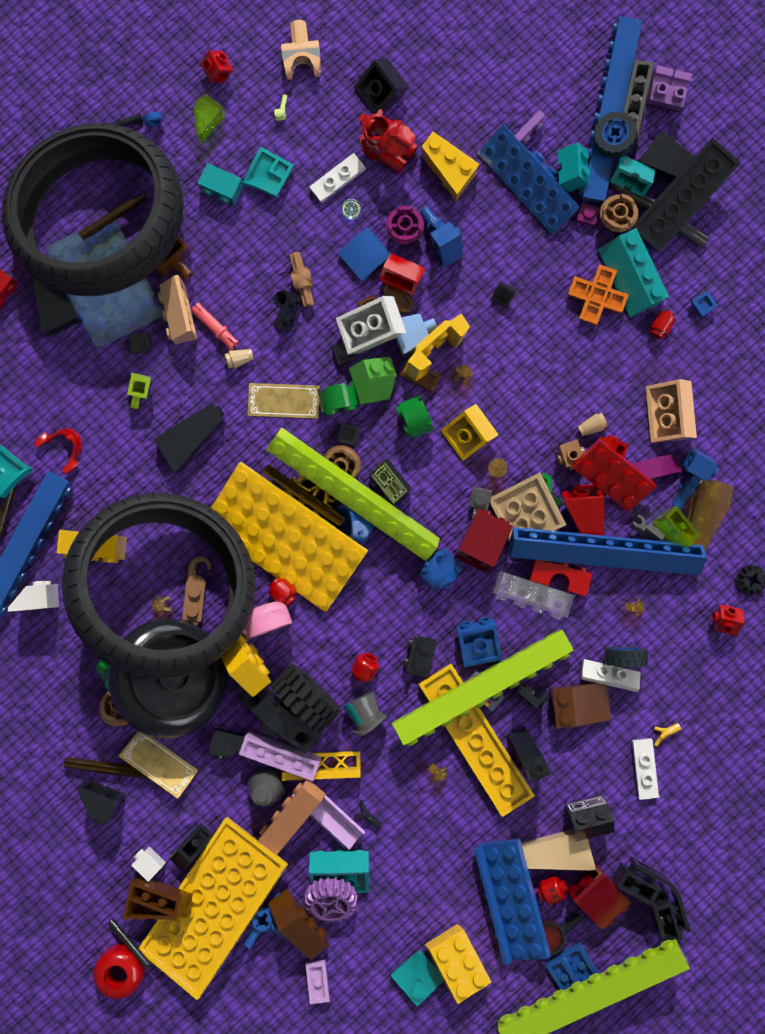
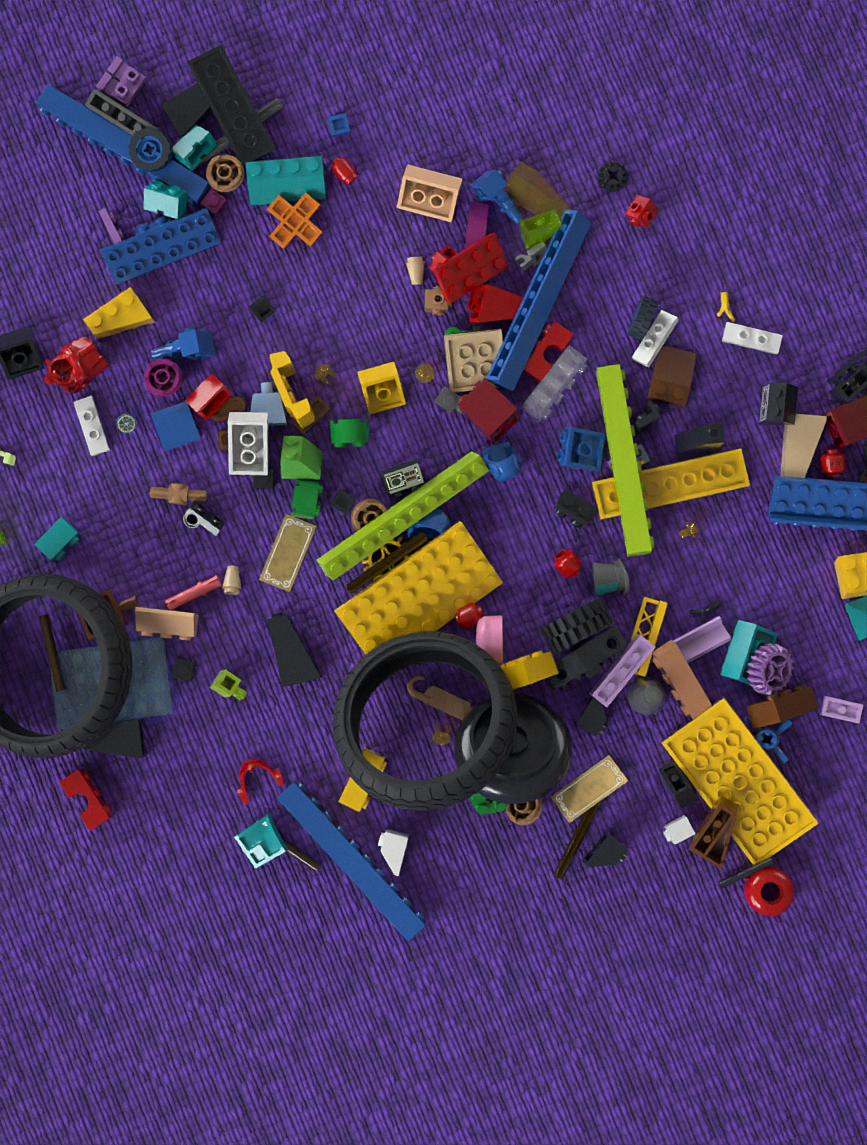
camera: 70 degrees left, 0 degrees up
teal plate [243,147,294,199] -> none
clear yellow plate [625,598,645,617] -> none

